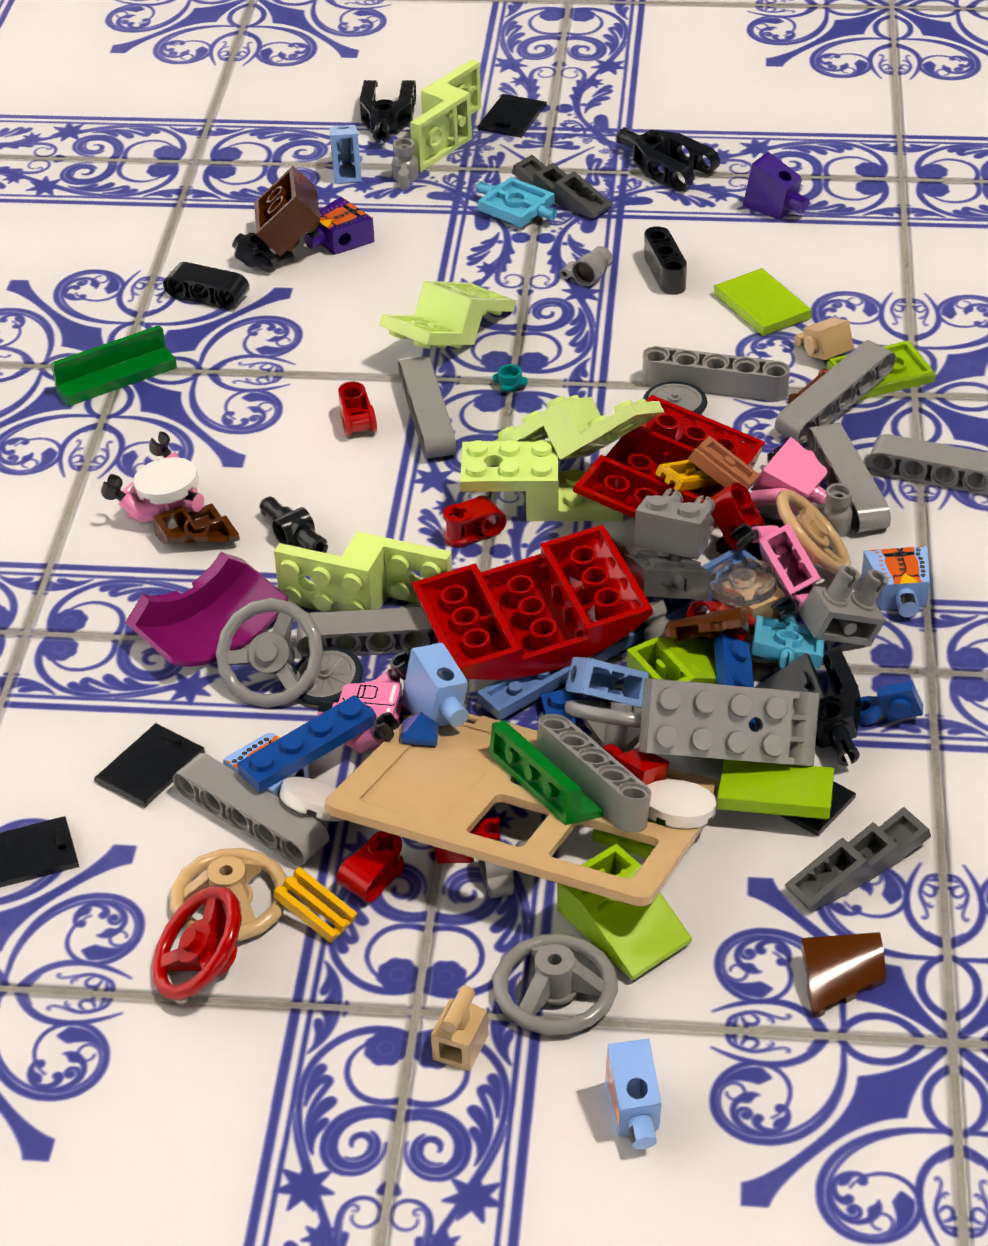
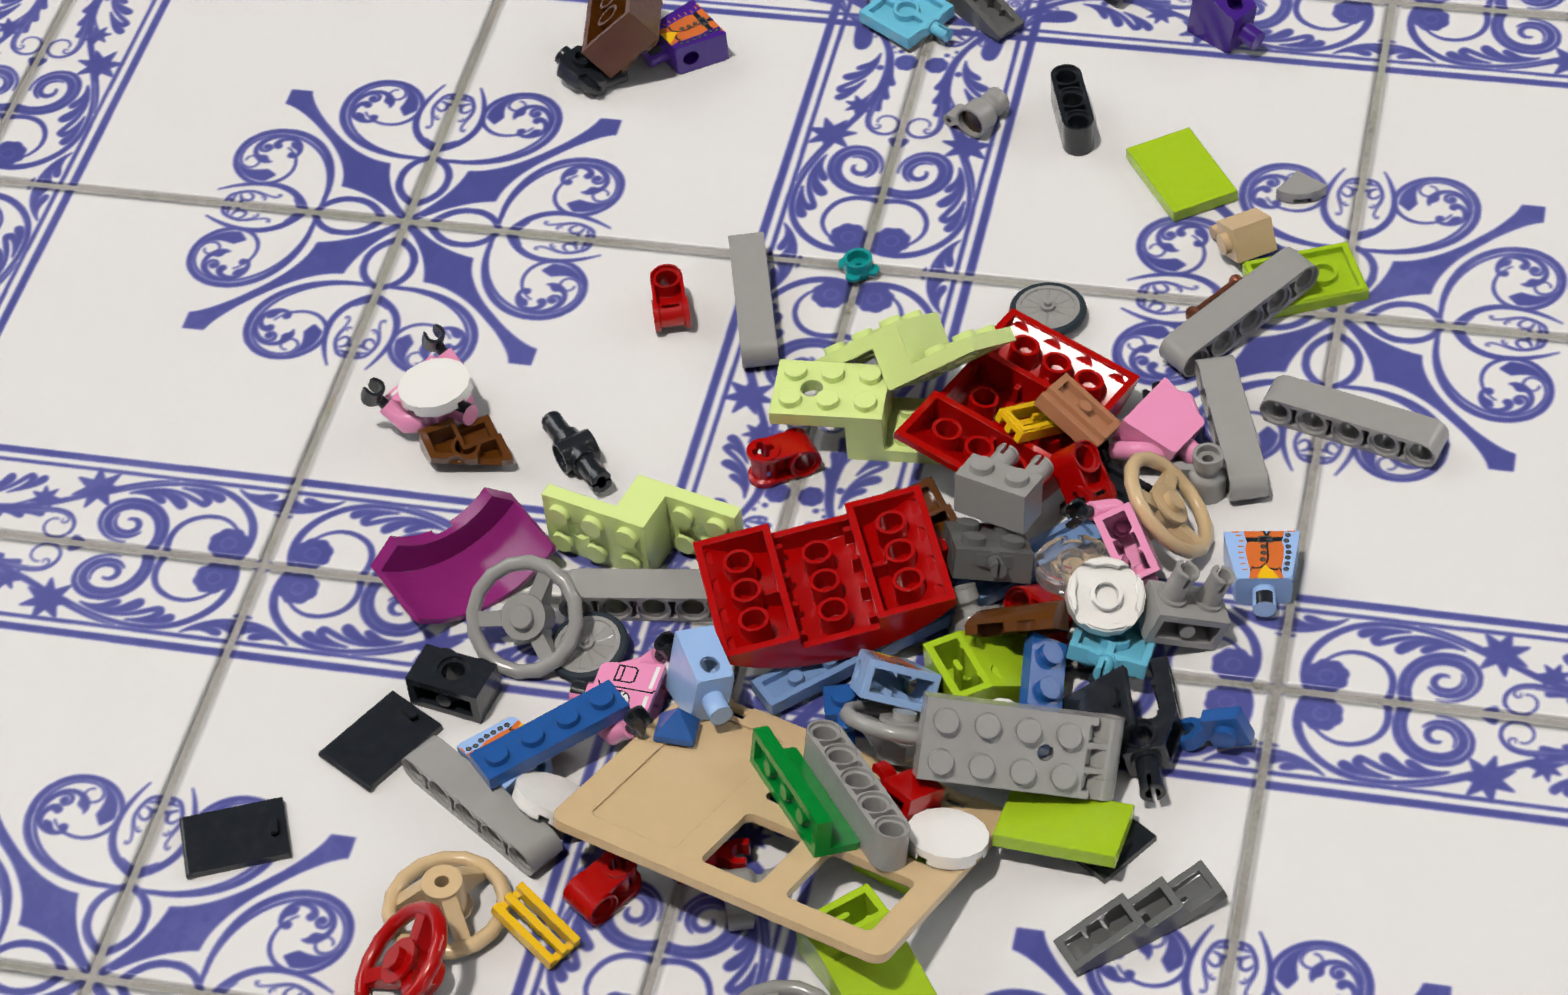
camera: 10 degrees right, 5 degrees up
green panel [51,325,177,407] -> none
black beam [163,262,250,310] -> none
yellowish green bracket [379,281,517,349] -> none
light grey beam [642,346,790,402] -> none
none -> black brick [405,644,502,724]
none -> white tile [1065,557,1146,637]
none -> light grey tile [1276,170,1327,203]

